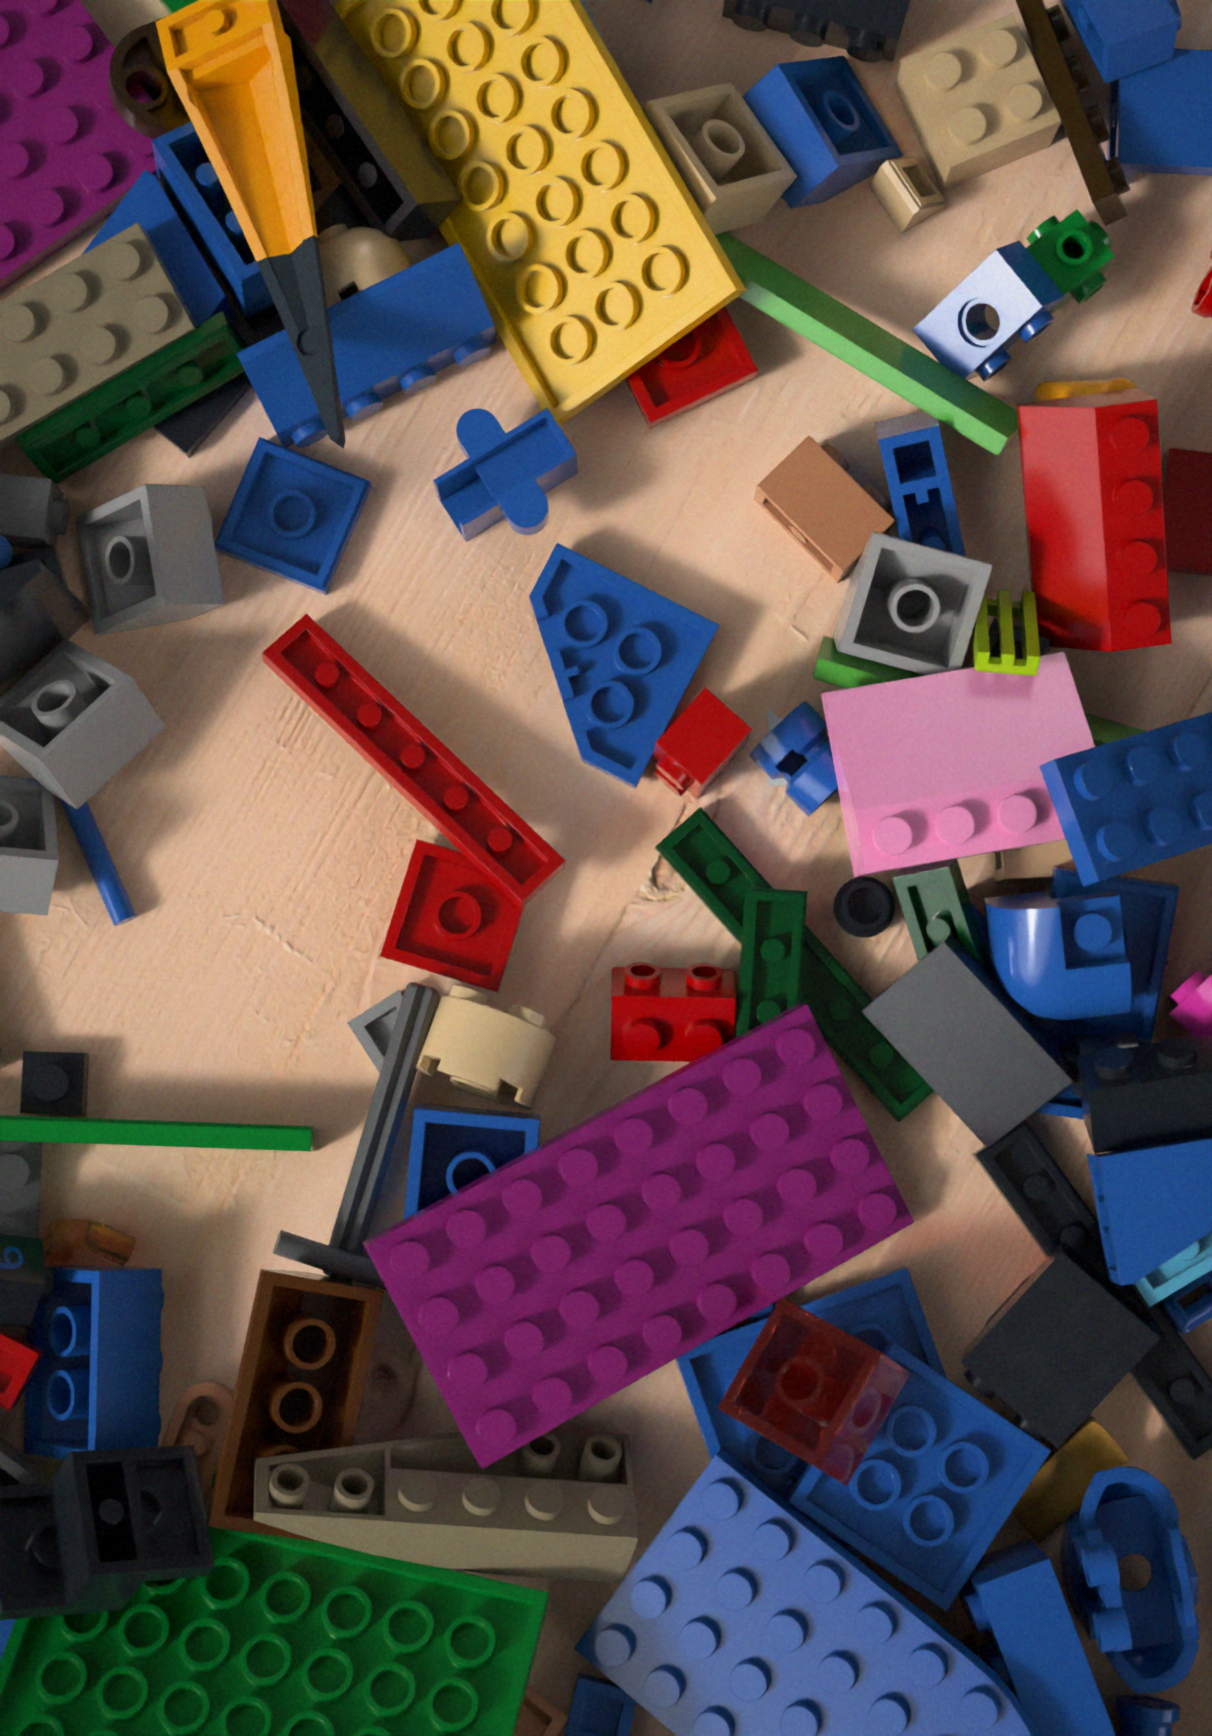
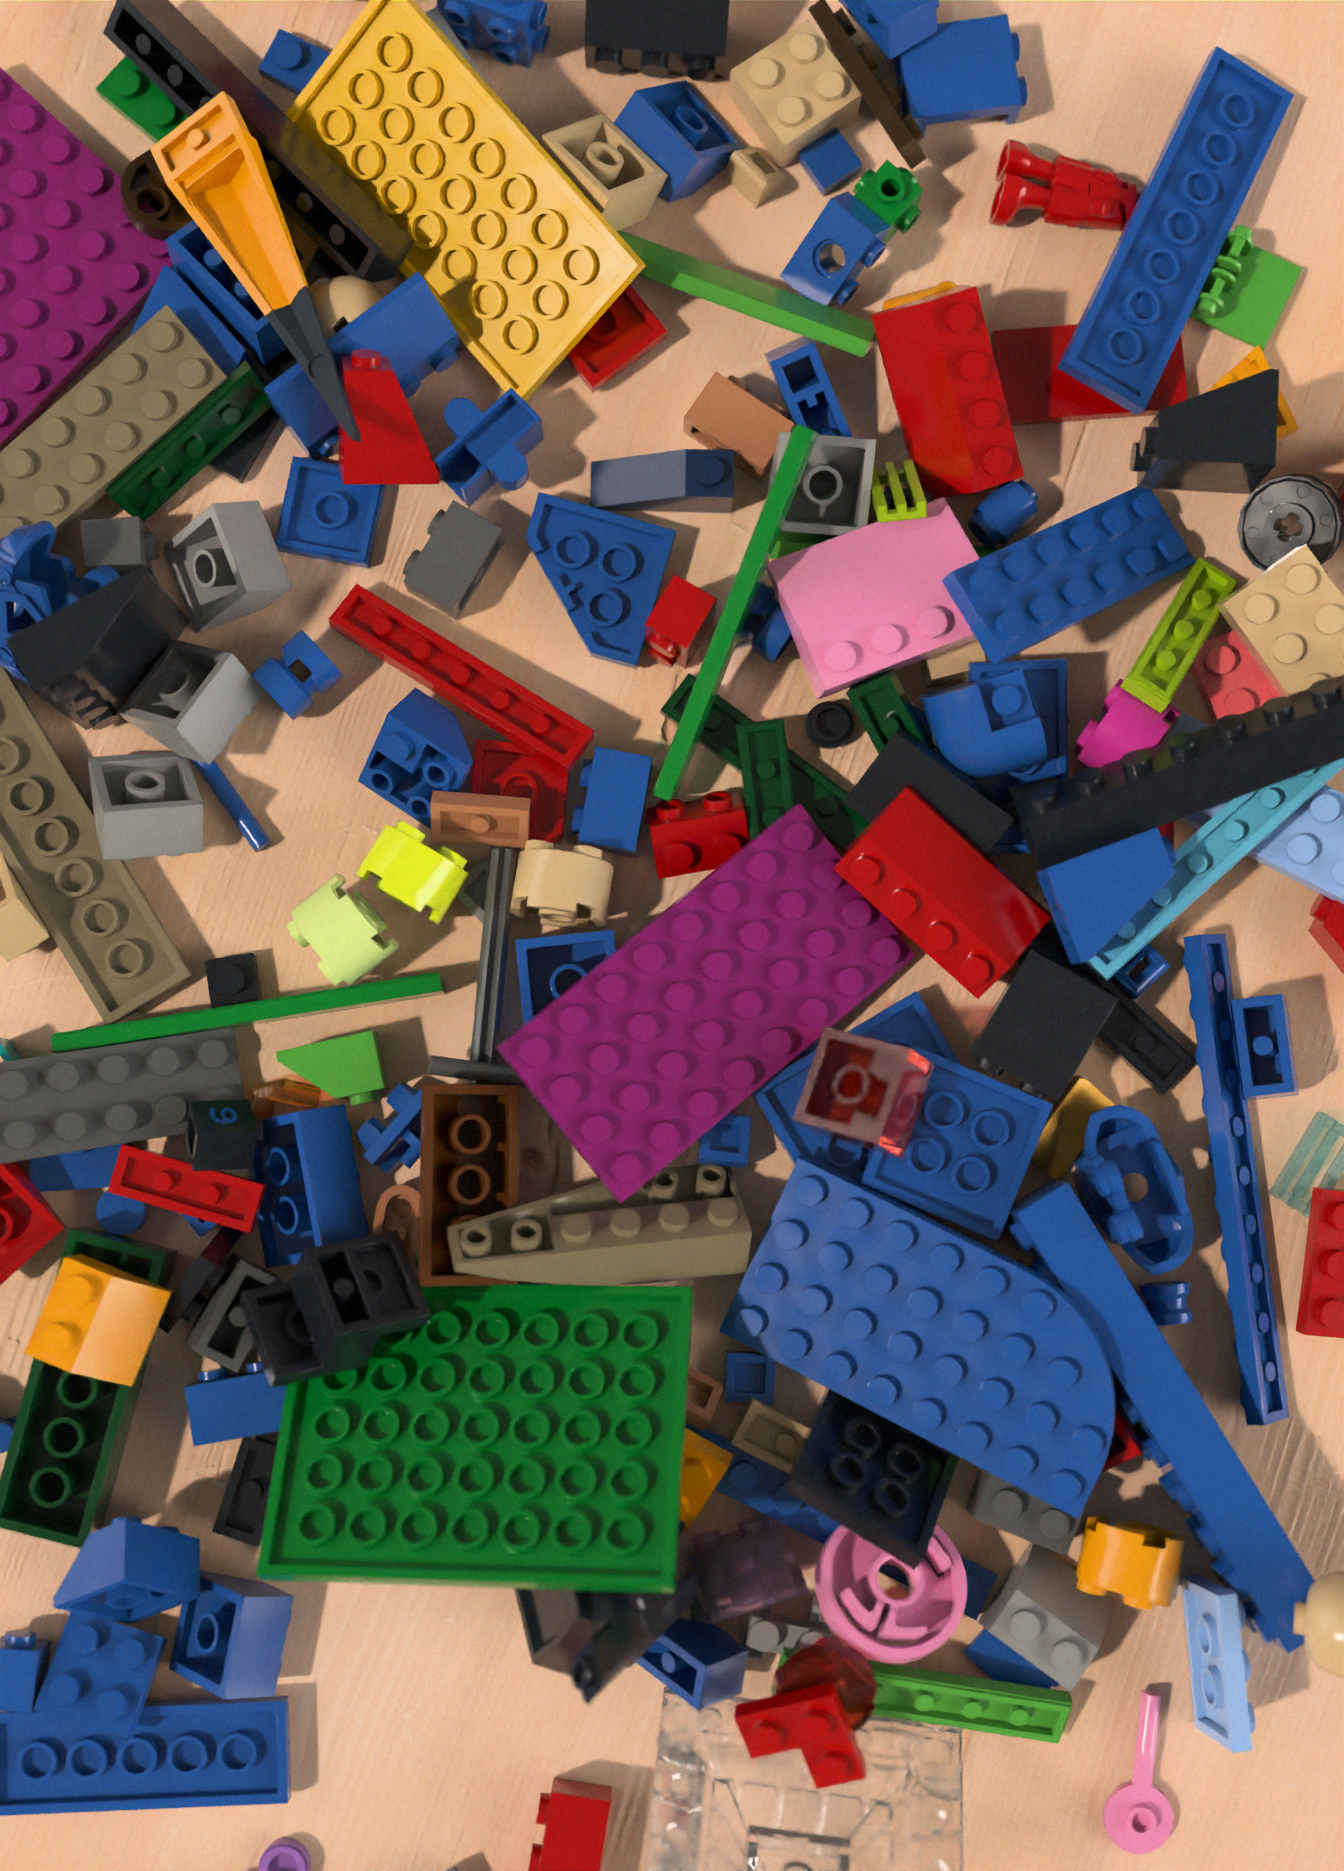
camera: 15 degrees left, 0 degrees up
none -> blue wheel [251,630,343,721]
none -> bright green slope [276,1030,390,1106]
none -> yellowish green brick [286,873,399,986]
none -> red slope [338,349,440,484]
none -> neon yellow brick [355,820,469,925]
none -> blue hips [356,1082,421,1175]
none -> blue slope [358,687,473,830]
none -> dark grey brick [402,500,506,621]
none -> nougat plate [430,790,530,848]
none -> blue brick [571,747,653,857]
none -> slope [590,449,734,513]
none -> green tile [653,424,819,801]
none -> blue plate [697,1114,751,1168]
none -> blue tile [797,127,863,196]
none -> red slope [833,784,1052,999]
none -> blue brick [967,480,1039,549]

